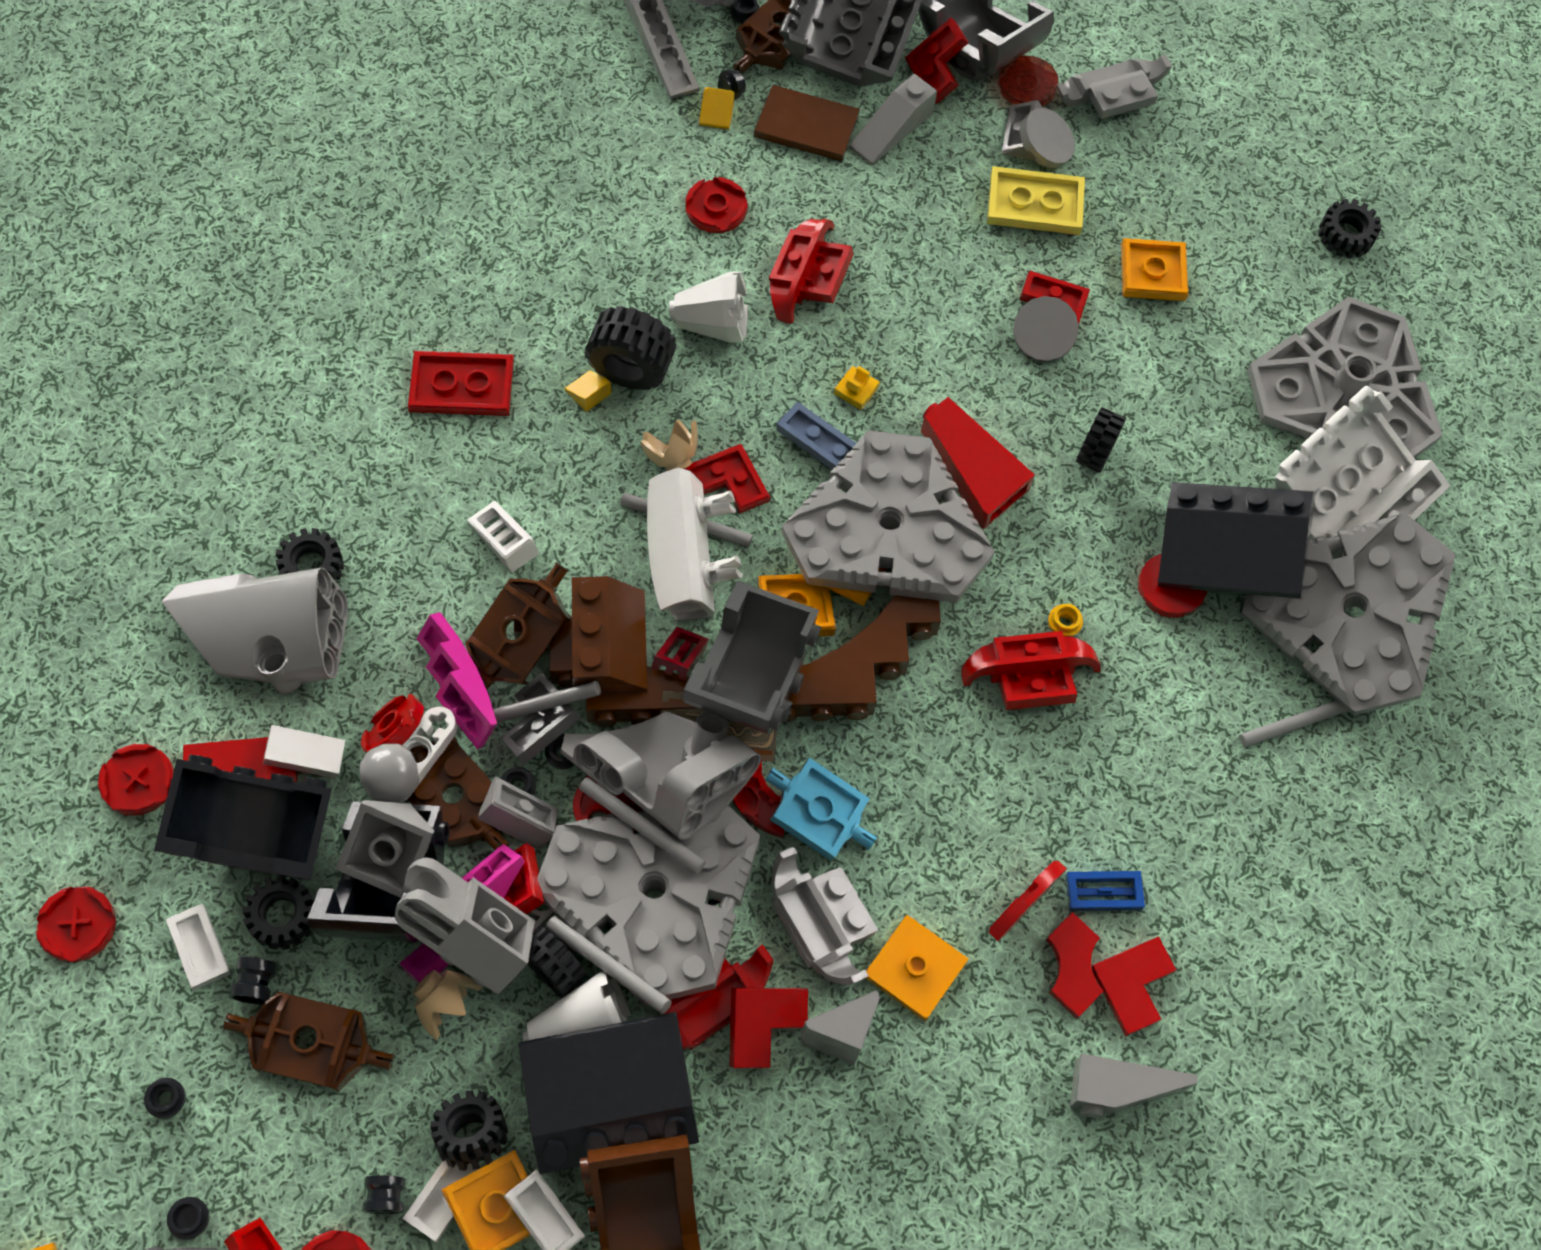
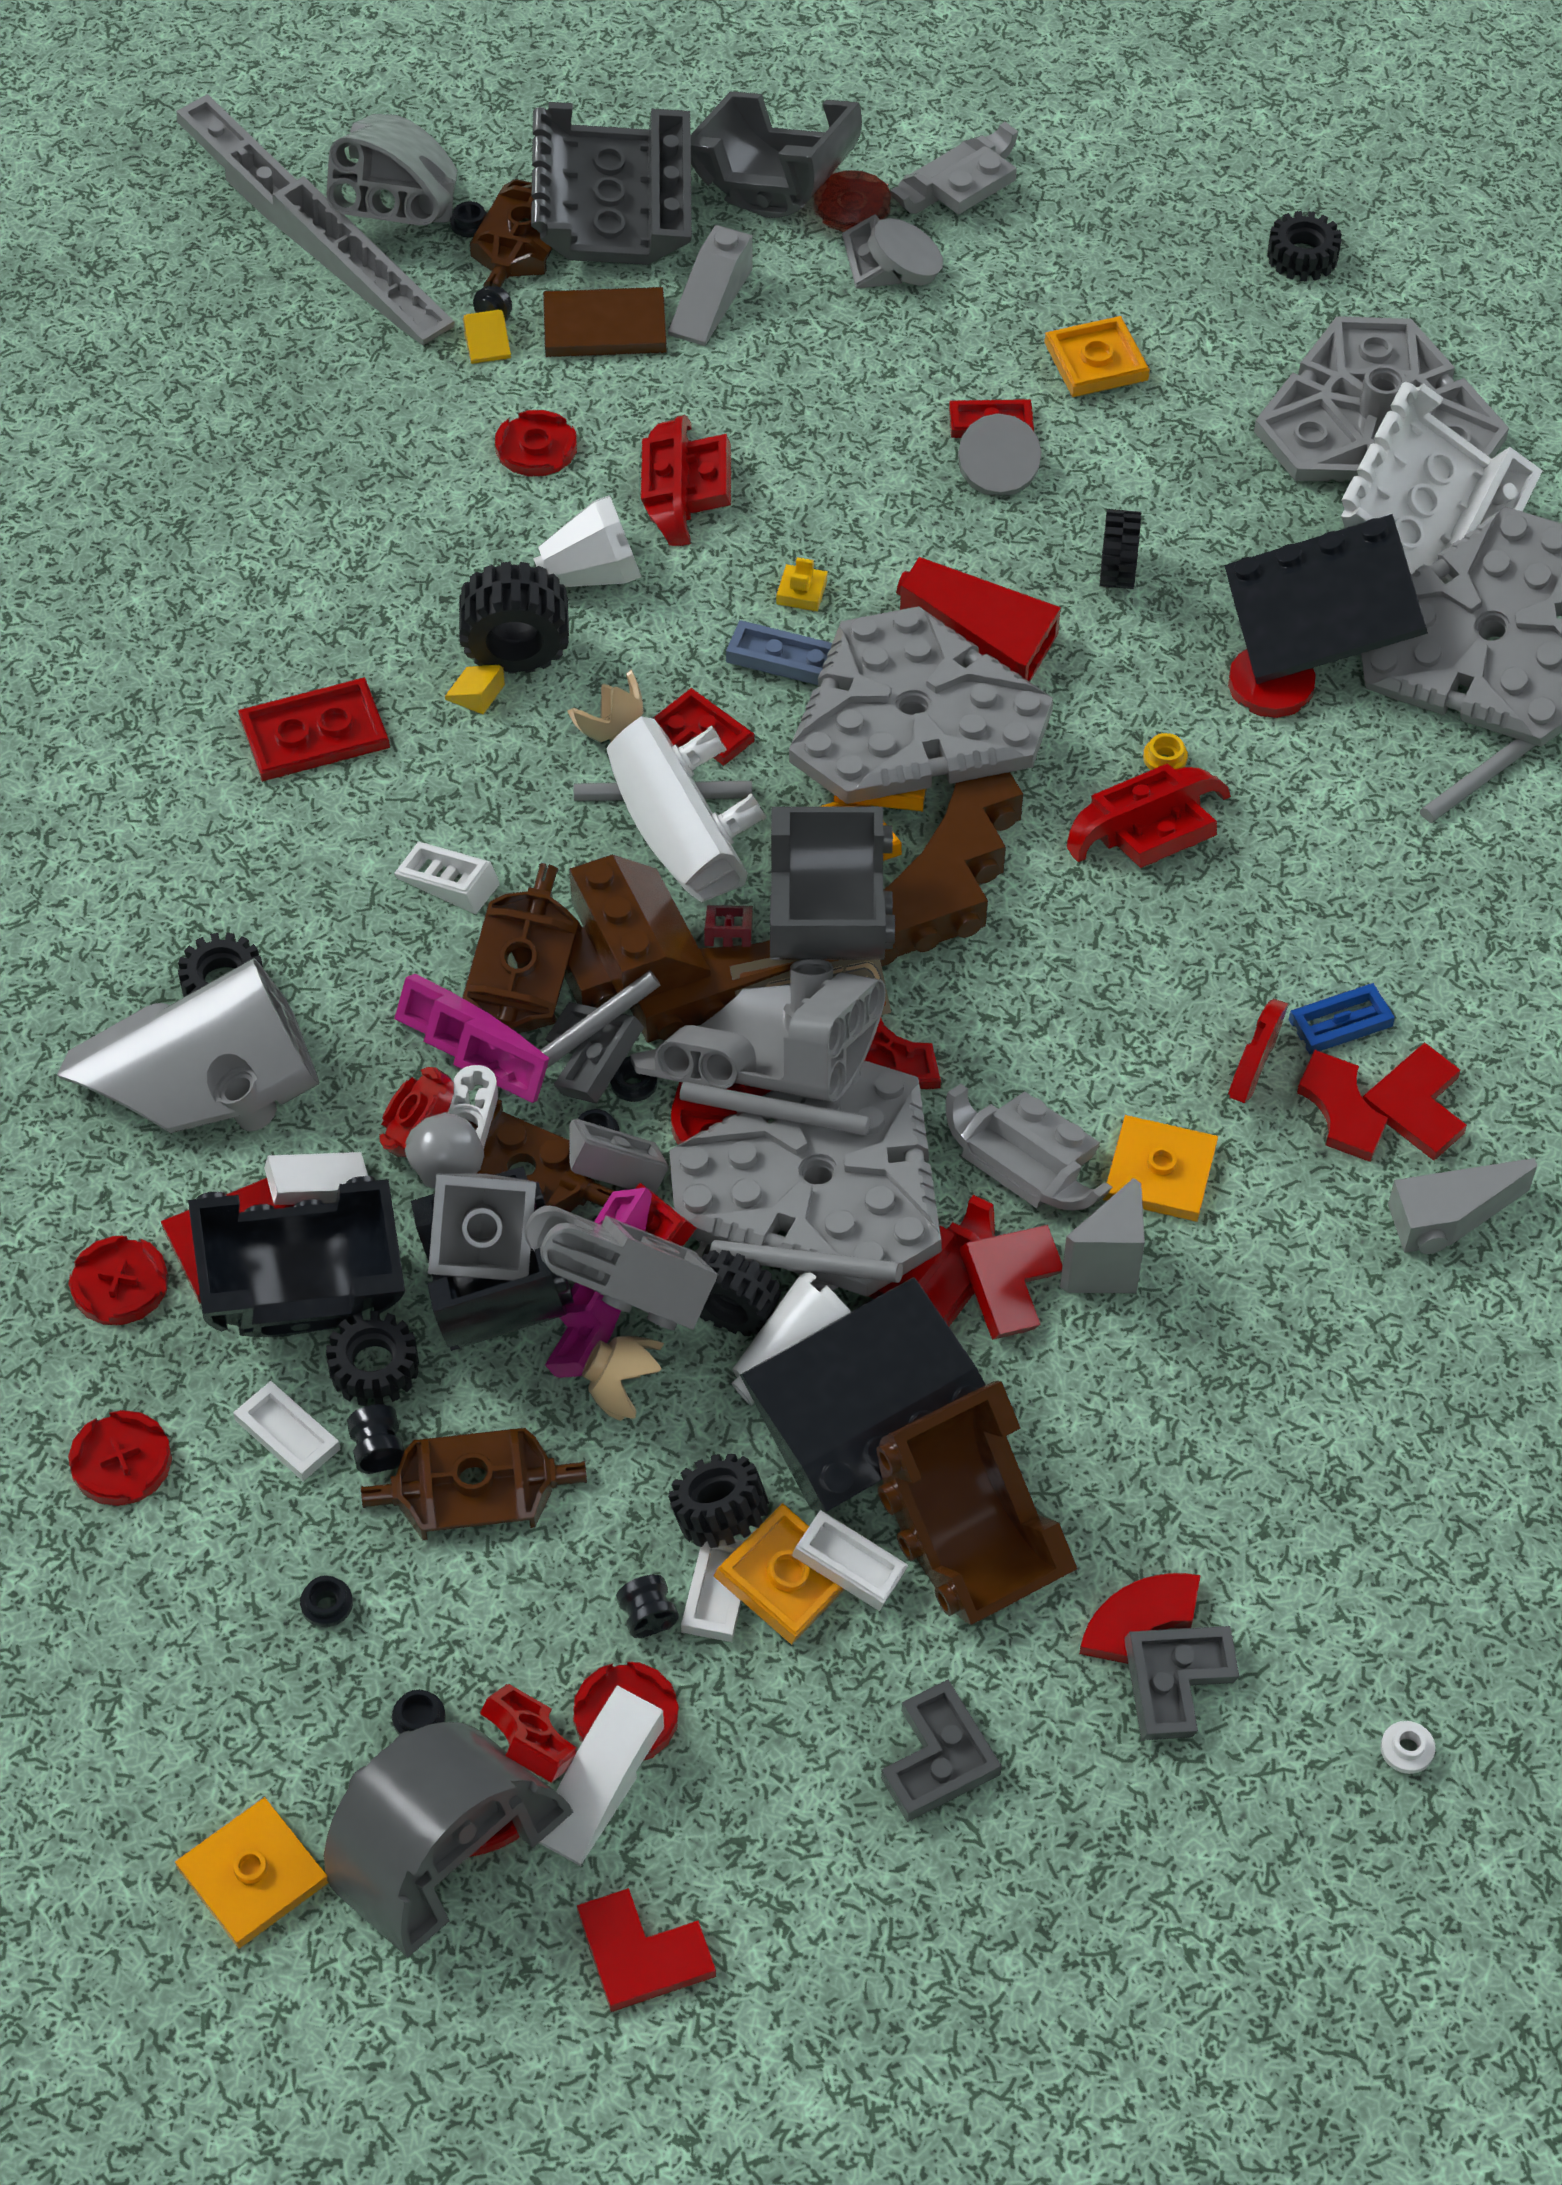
camera: 15 degrees left, 10 degrees down
medium azure plate [765,758,877,861] -> none
red tile [905,17,969,104] -> none
light yellow plate [987,166,1085,235] -> none

